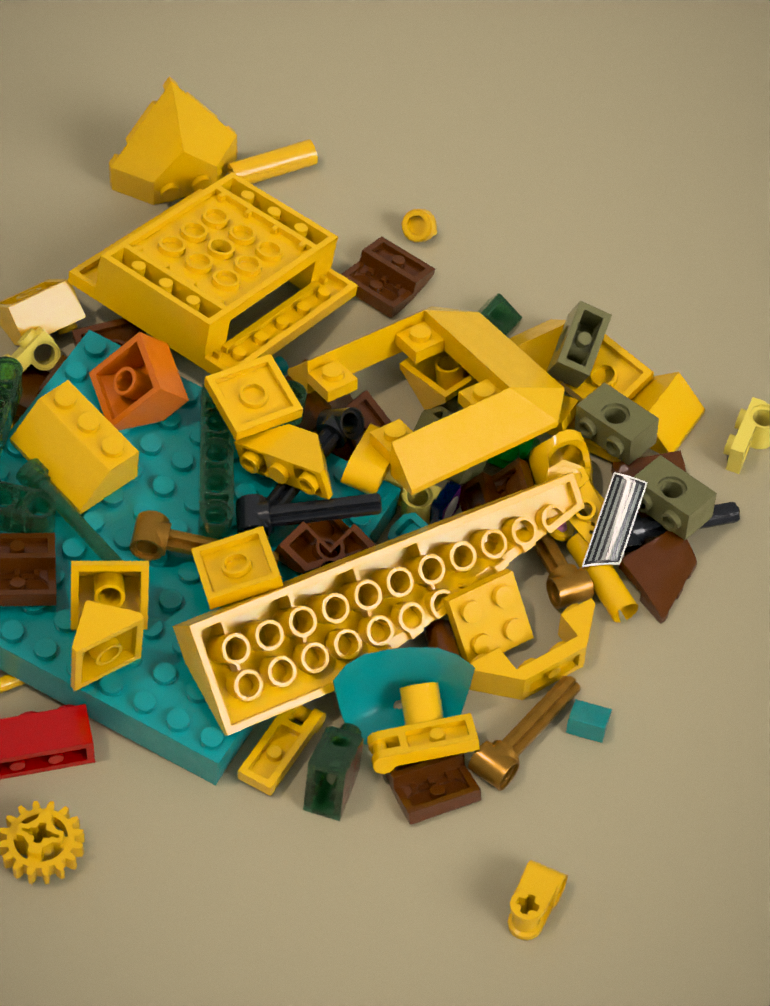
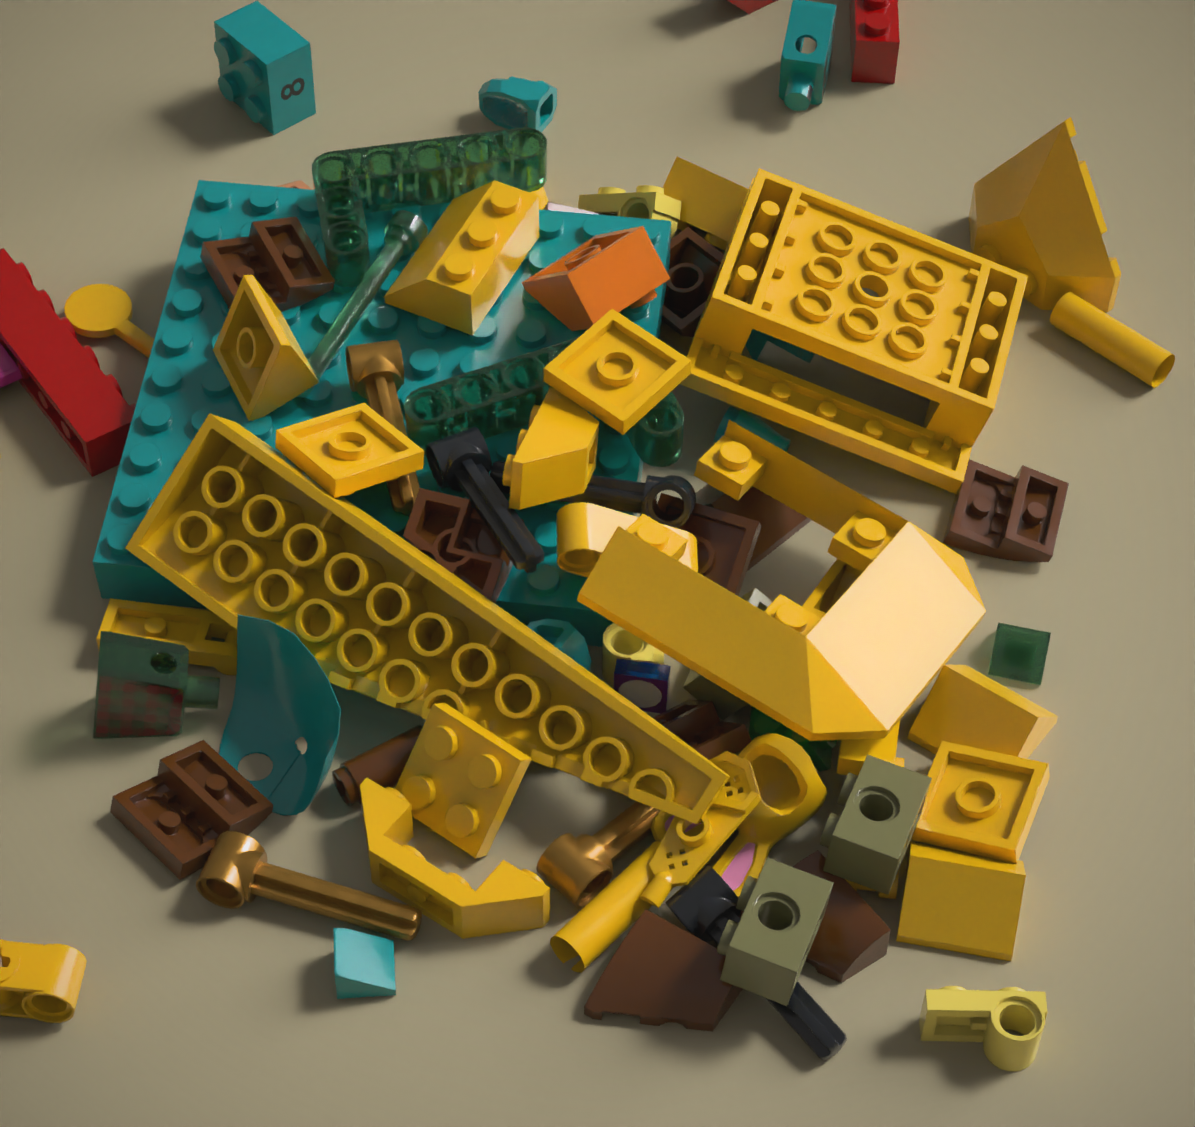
camera: 70 degrees right, 5 degrees down
yellow slope [71,600,144,691] -> none
yellow plate [367,713,480,774] -> none
yellow brick [399,682,444,726] -> none
yellow tile [402,209,437,242] -> none
olive brick [547,301,612,388] -> none
sticker [582,472,648,567] -> none

